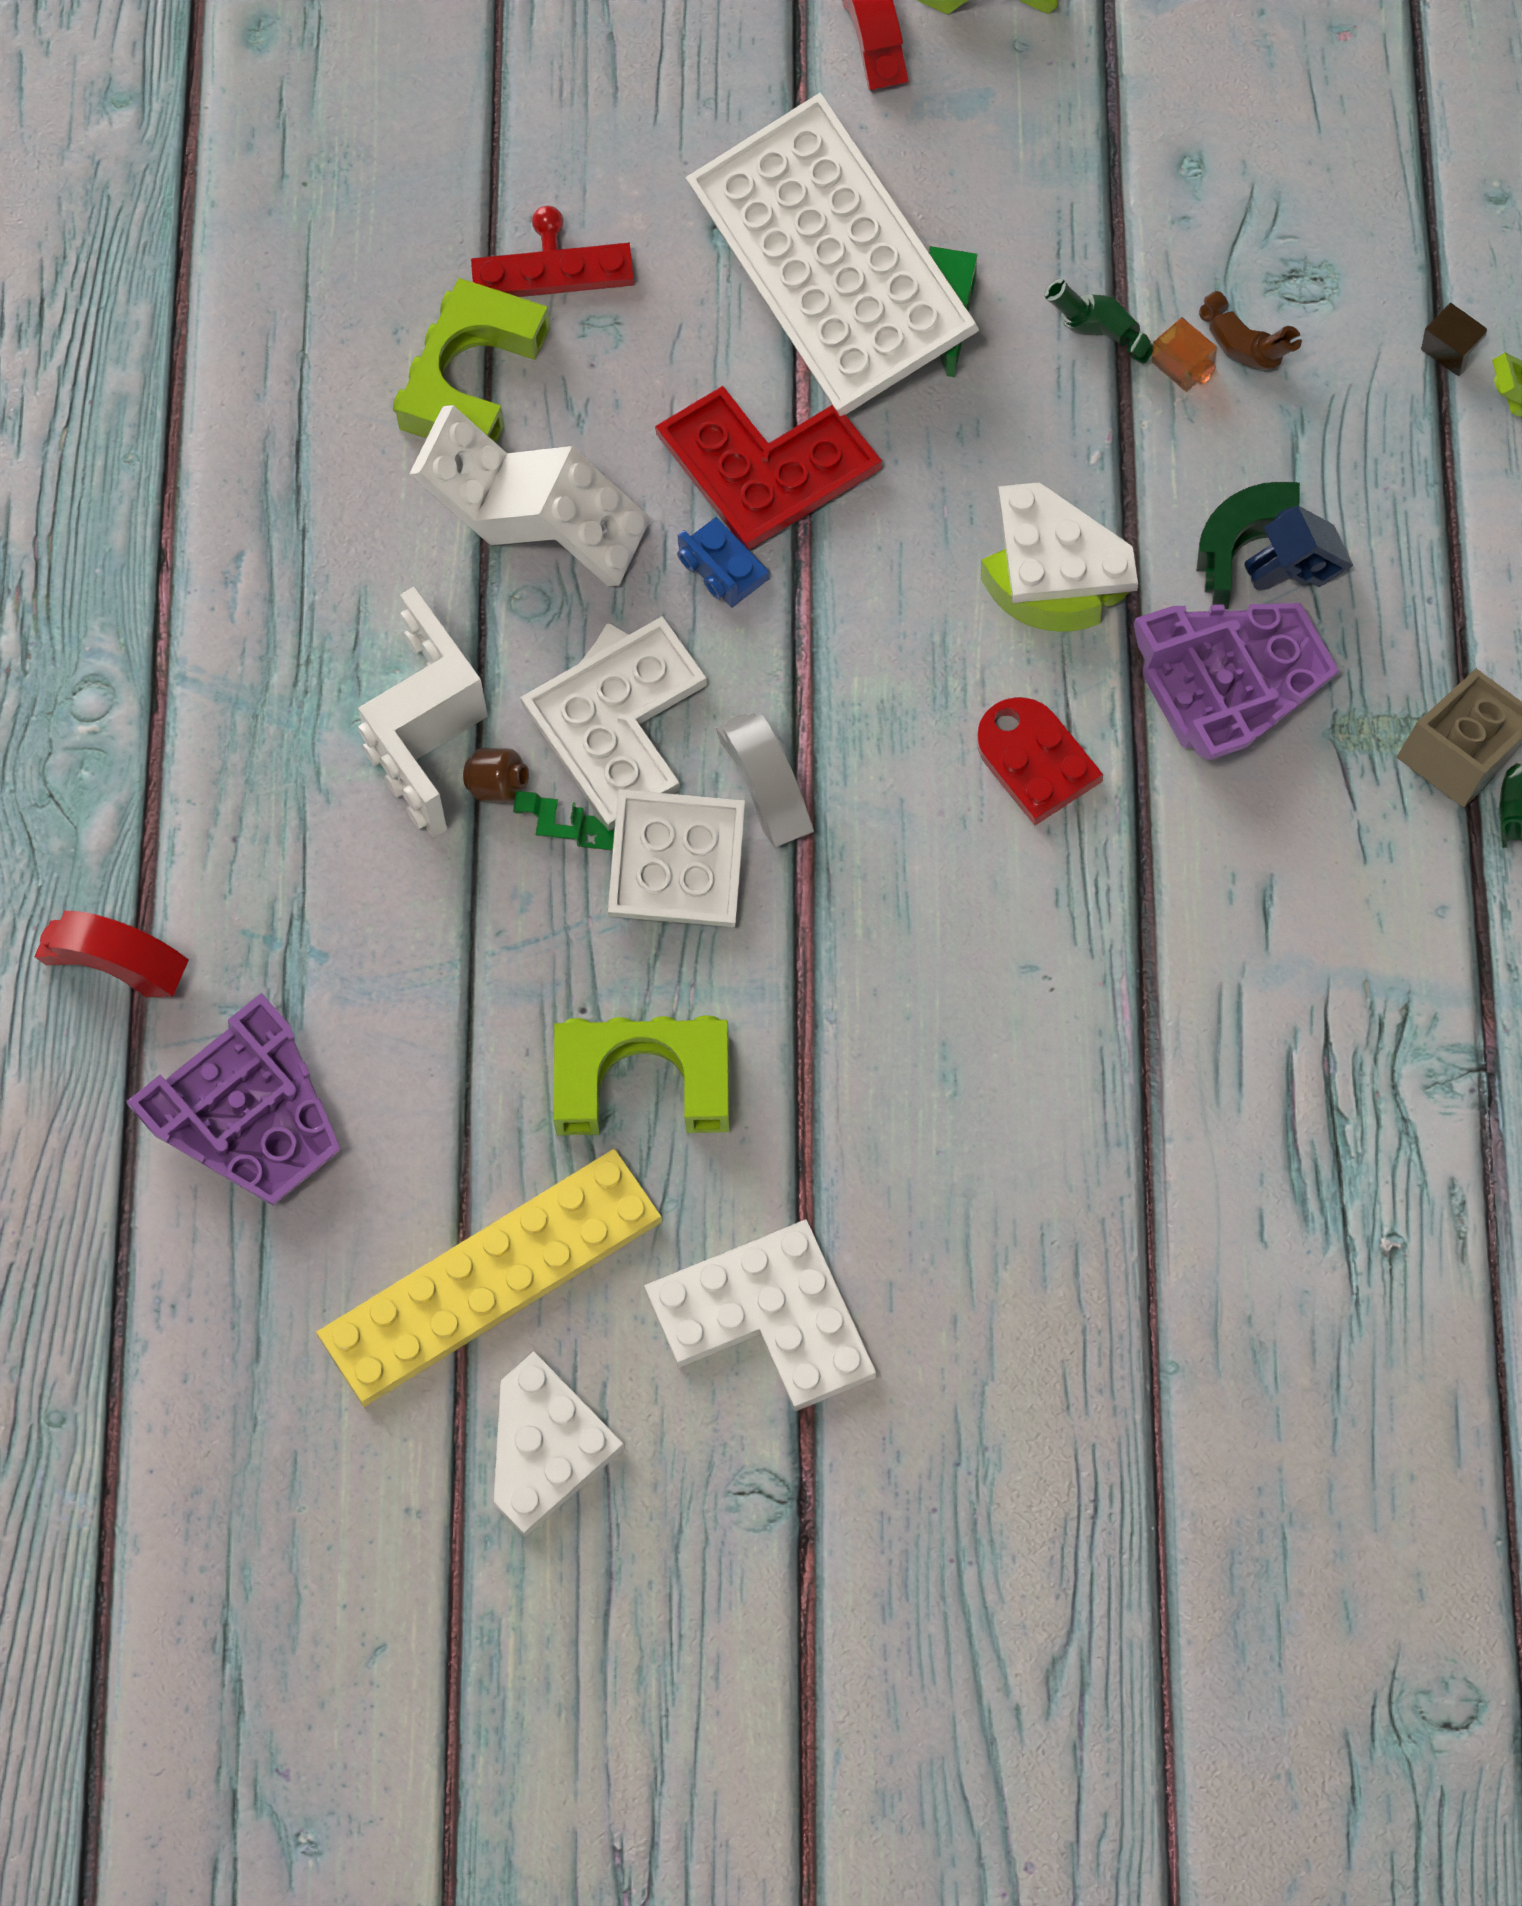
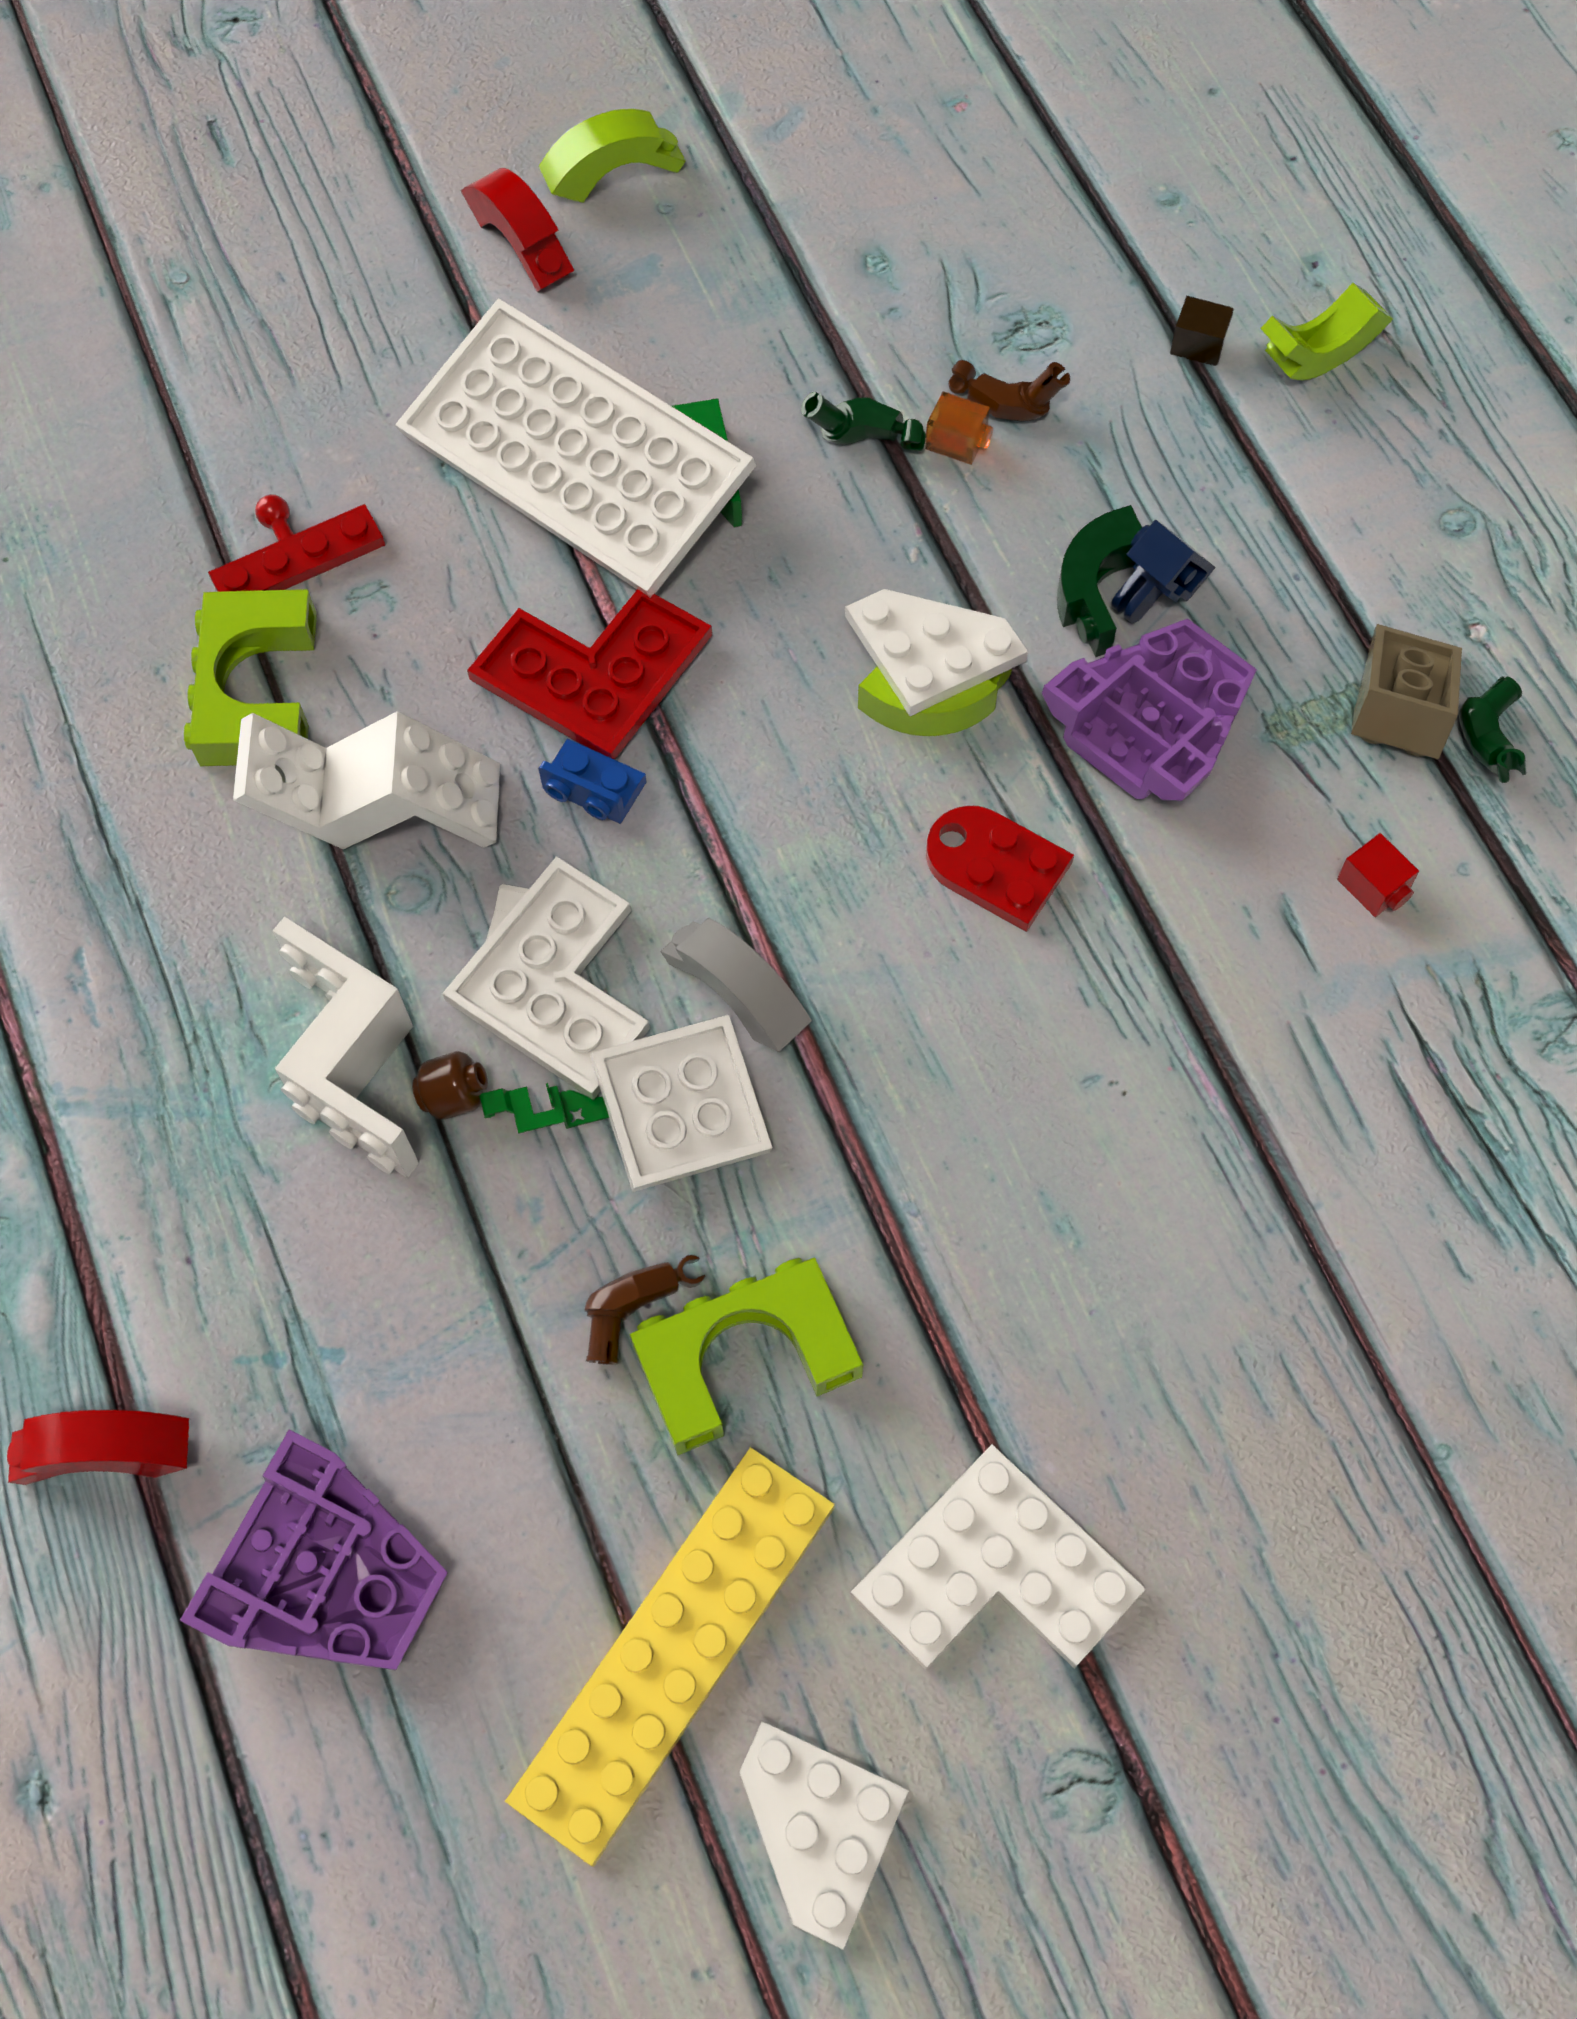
camera: 25 degrees left, 0 degrees up
none -> reddish brown arm [584,1255,706,1365]
none -> red brick [1337,833,1419,918]

